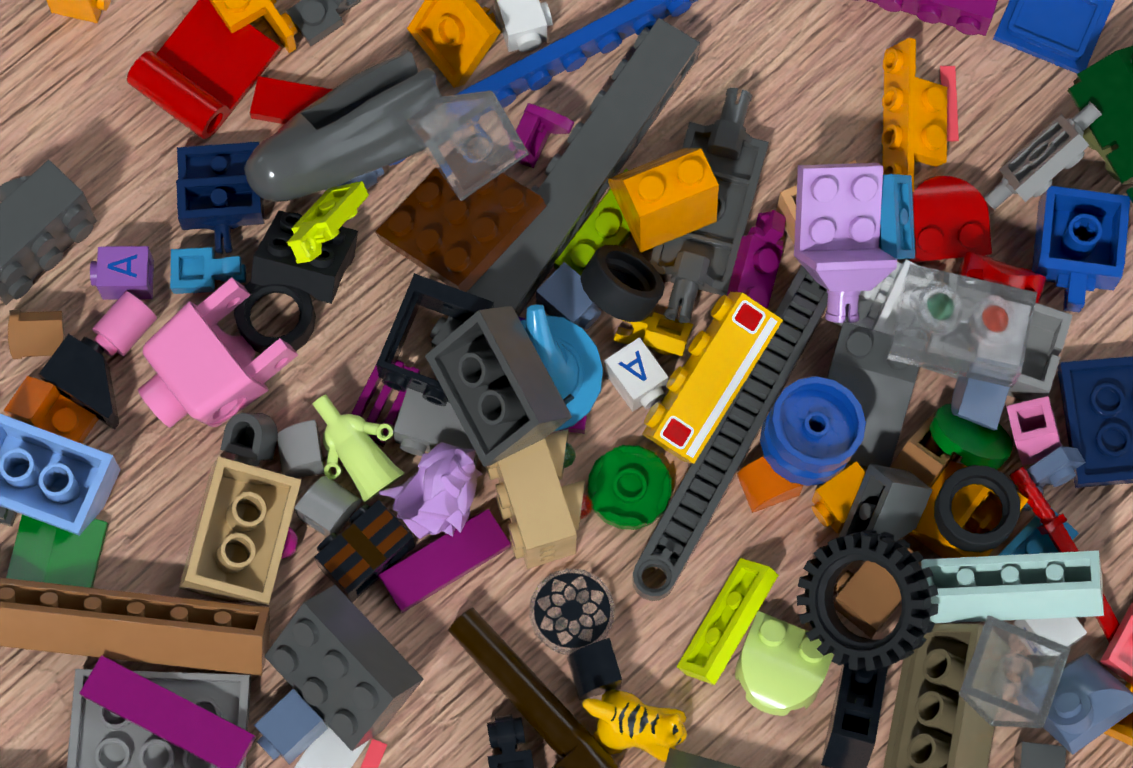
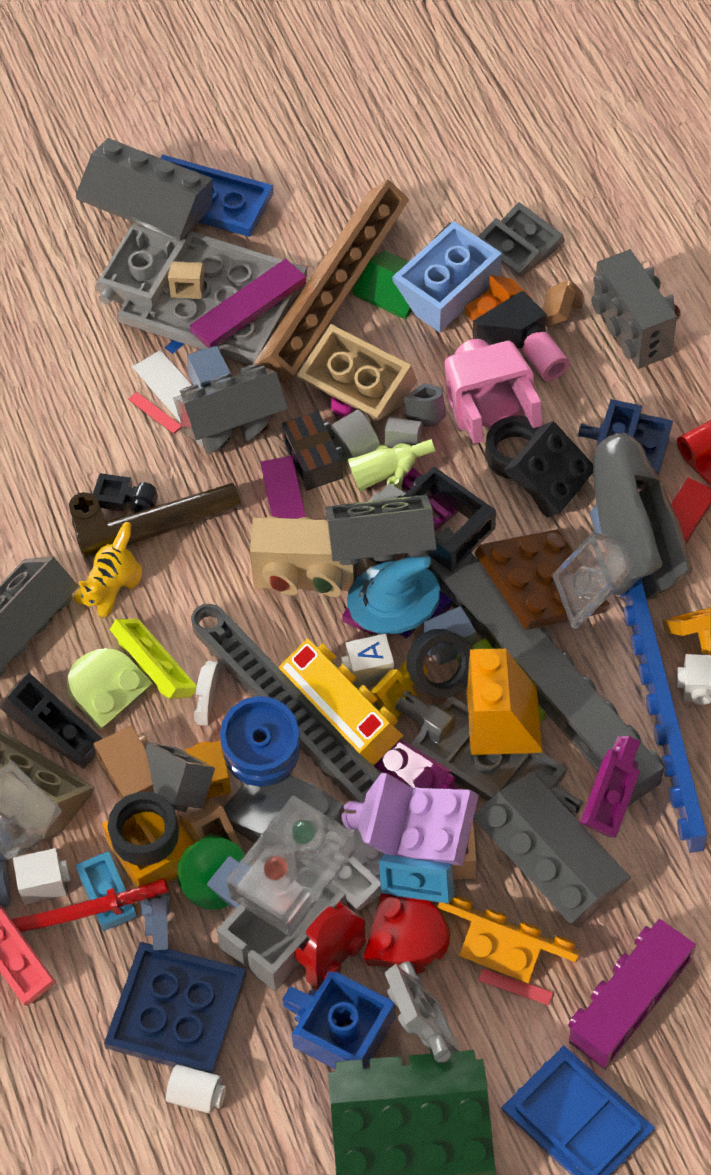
camera: 115 degrees right, 15 degrees down
medium lavender brick [90,246,154,300] -> none
dark azure plate [170,247,246,294] -> none
neon yellow hinge [287,181,369,264] -> none
lavender hair [379,442,482,539] -> none
magenta tile [508,103,574,168] -> none
tile [529,569,615,655] -> none
black brick [567,638,622,701] -> none
green tile [588,445,672,530] -> none
black tyre [797,530,938,671] -> none
light aqua brick [921,550,1104,624] -> none
bright pink brick [1006,396,1062,466] -> none
none -> white tile [194,661,221,726]
none -> dark grey slope [473,772,631,928]
none -> magenta hinge [580,736,641,838]

